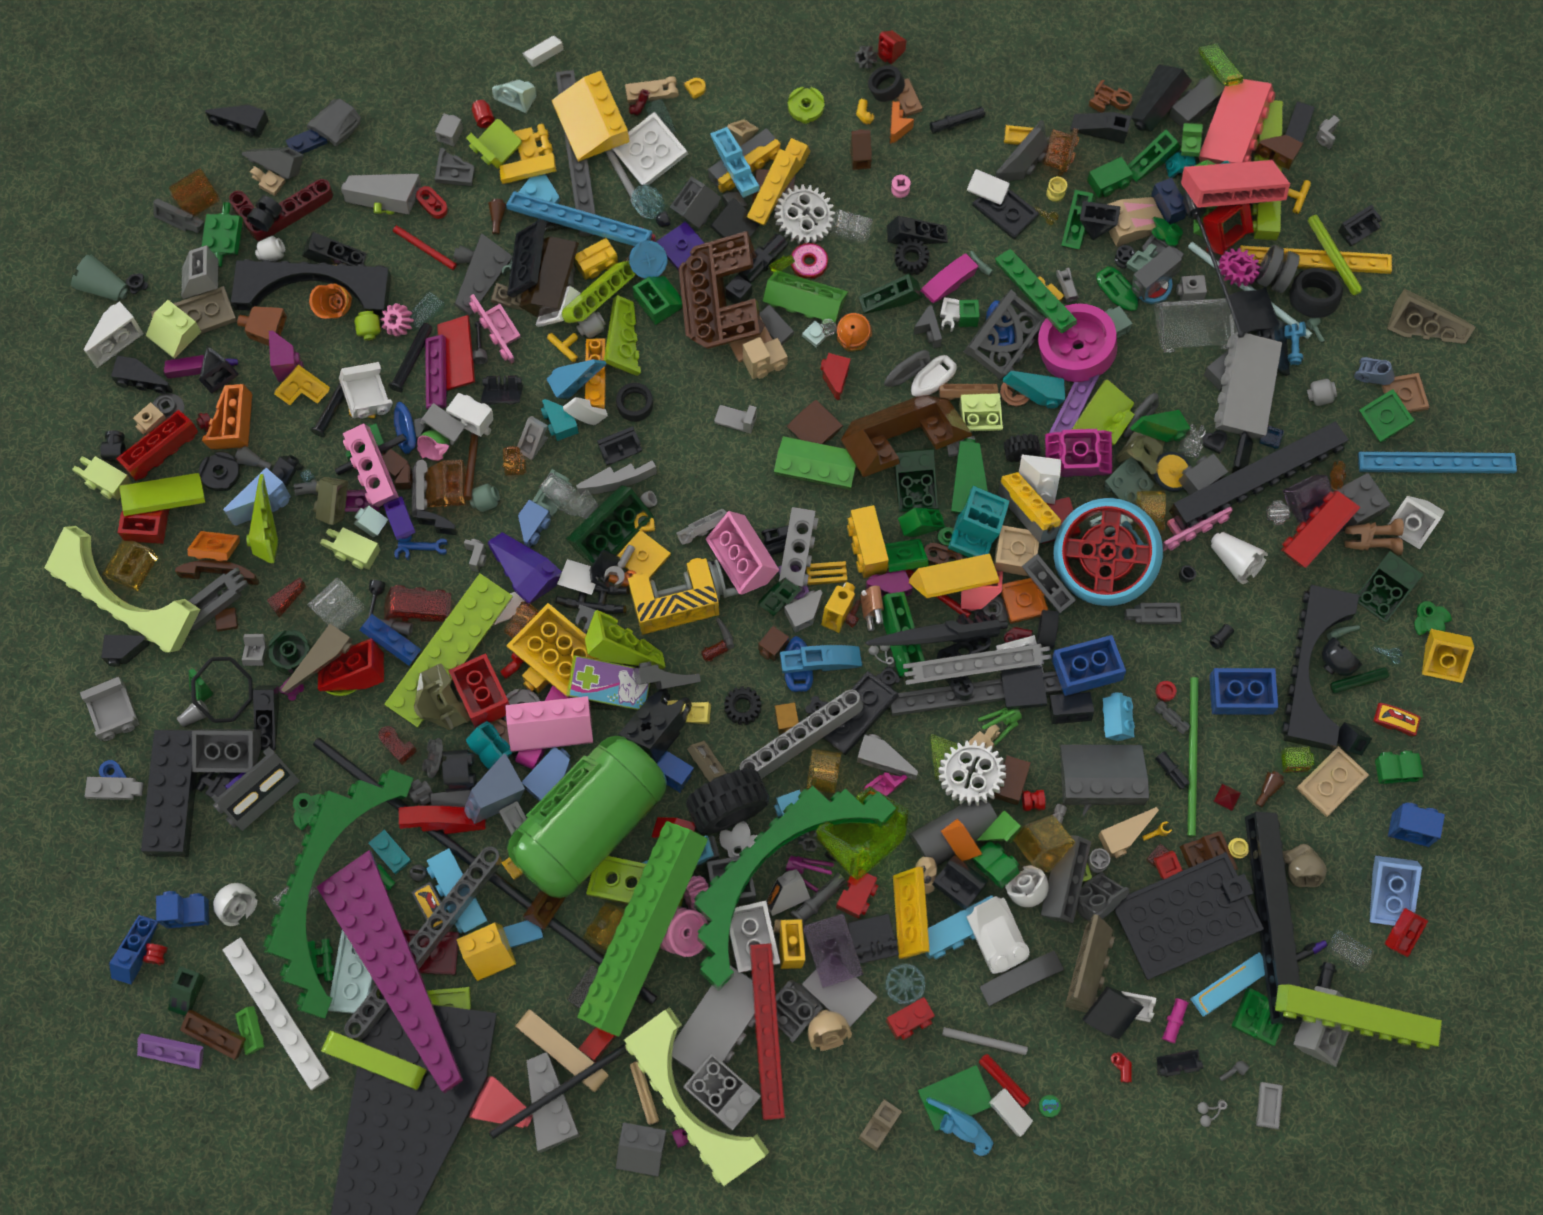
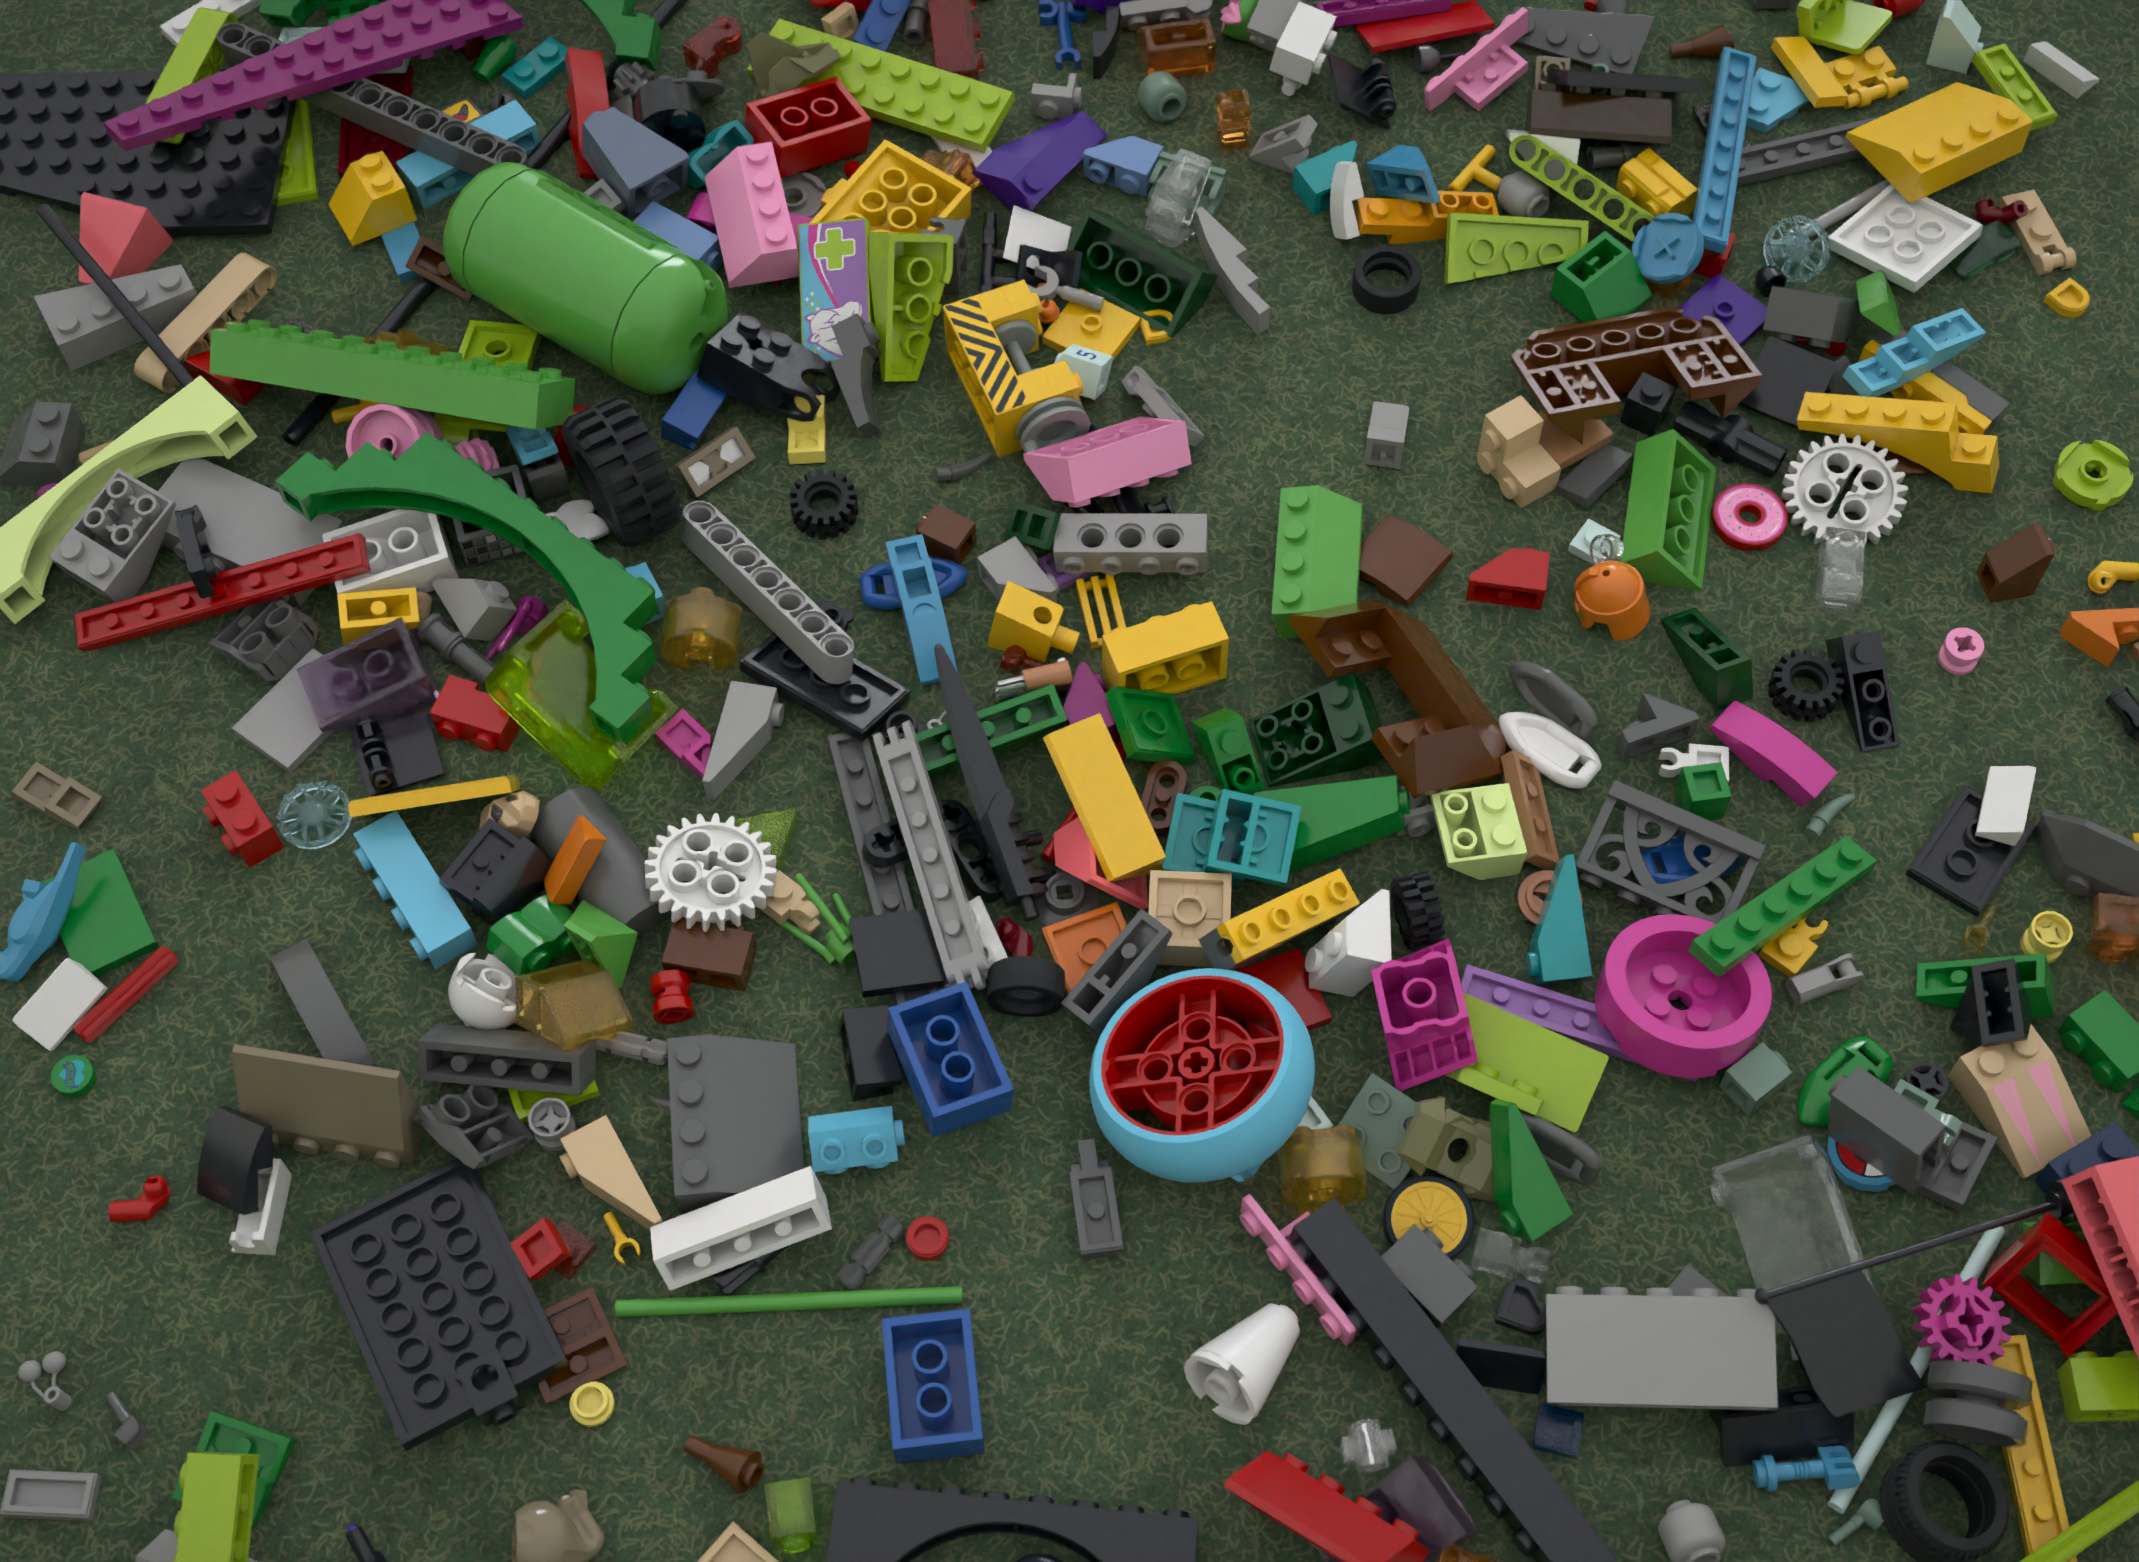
camera: 85 degrees right, 10 degrees down
reddish brown bar [464,433,479,500] -> none
black hinge [597,426,642,466] -> none
light grey hinge [640,491,657,508] -> none
clear red pin [701,640,728,662] -> none
tan slope [727,119,759,146] -> none
clear neon green tile [769,255,795,272] -> none
pearl gold brick [775,703,799,734] -> none
tan cylinder [808,1010,852,1051] -> none
light grey bar [942,1027,1028,1055] -> none
white slope [966,896,1030,974] -> none
green plate [1151,217,1183,246] -> none
black hinge [1156,1049,1203,1078] -> none
dark pink pin [1162,998,1189,1044] -> none
light grey brick [1176,275,1207,302] -> none
black hinge [1179,565,1196,583] -> none
medium azure slope [1191,953,1265,1017] -> none
black pin [1209,624,1234,649] -> none
dark red slope [1213,784,1241,811] -> none
black brick [1245,812,1304,1025] -> none
none -> black hinge [174,505,218,599]
none -> white brick [650,1166,832,1291]
none -> tan plate [821,1,859,41]
none -> light aqua brick [1054,344,1113,400]
none -> bright green slope [1856,270,1901,336]
none -> lime tile [1972,43,2058,131]

